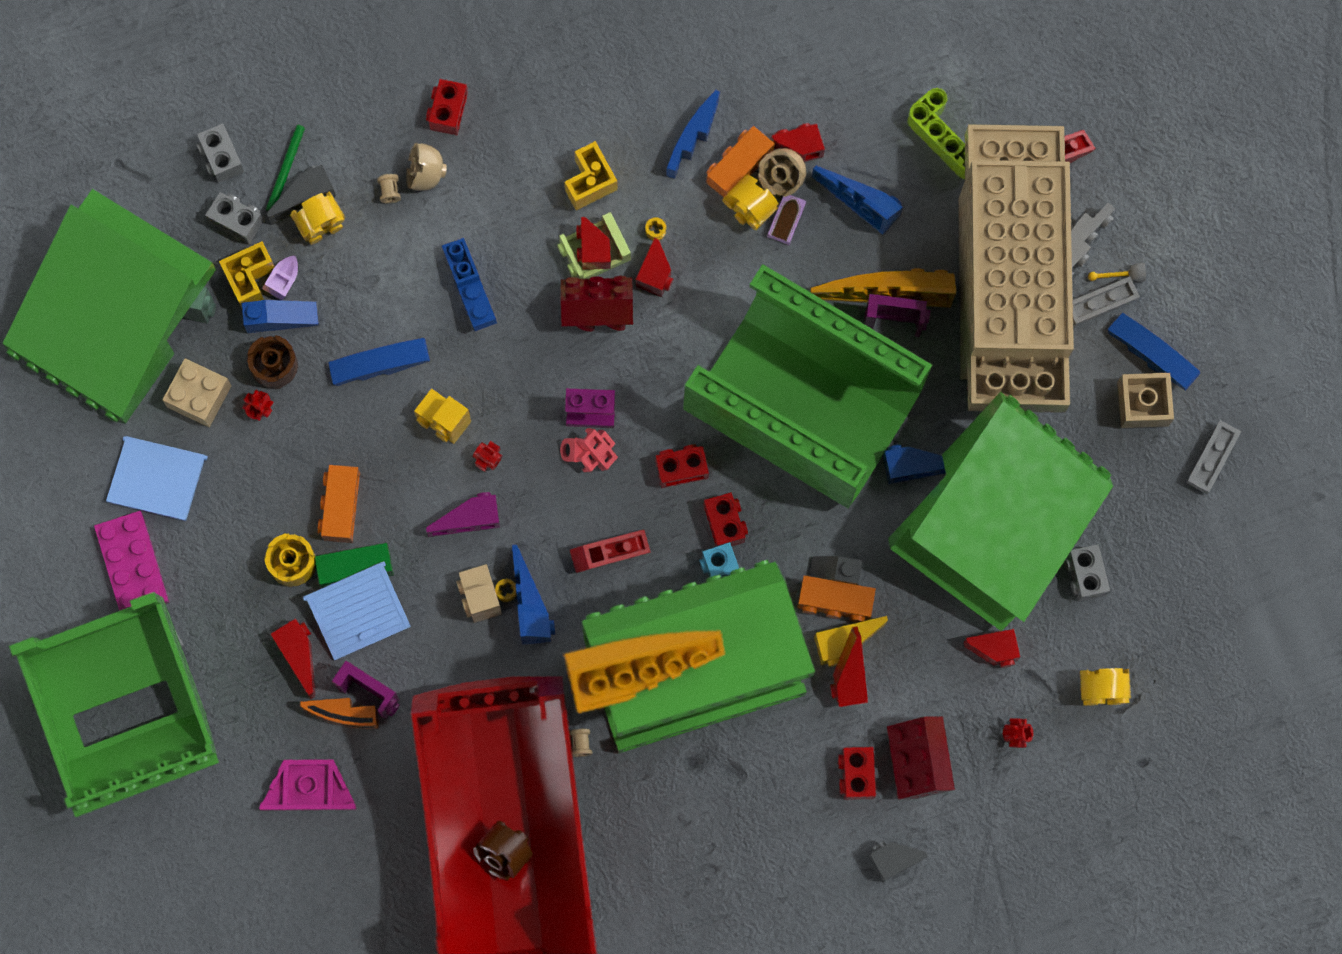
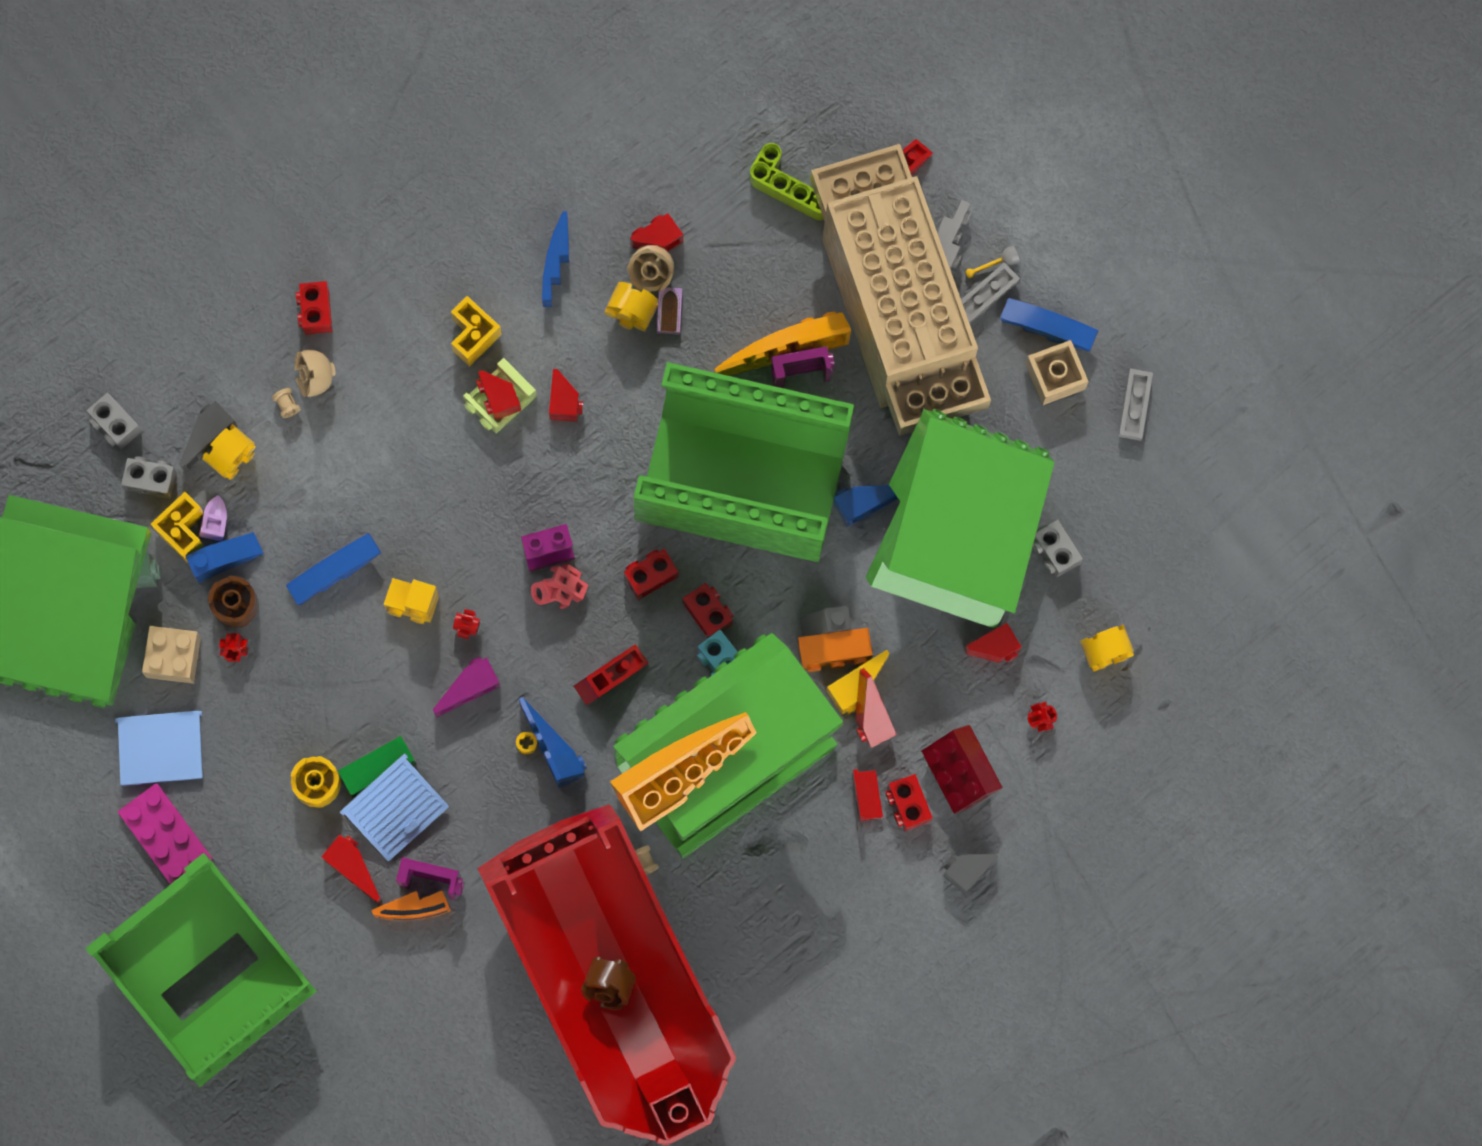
camera: 20 degrees left, 0 degrees up
dark pink wing [259,760,356,811] -> none
green bar [265,125,305,212] -> none
orange brick [318,465,360,543] -> none
blue slope [442,238,497,331] -> none
tan brick [456,564,502,623] -> none
dark red piece [561,276,633,332] -> none
yellow bush [645,217,666,241] -> none
orange brick [706,126,775,198] -> none
blue wedge [811,166,903,235] -> none
none -> red panel [852,769,883,821]

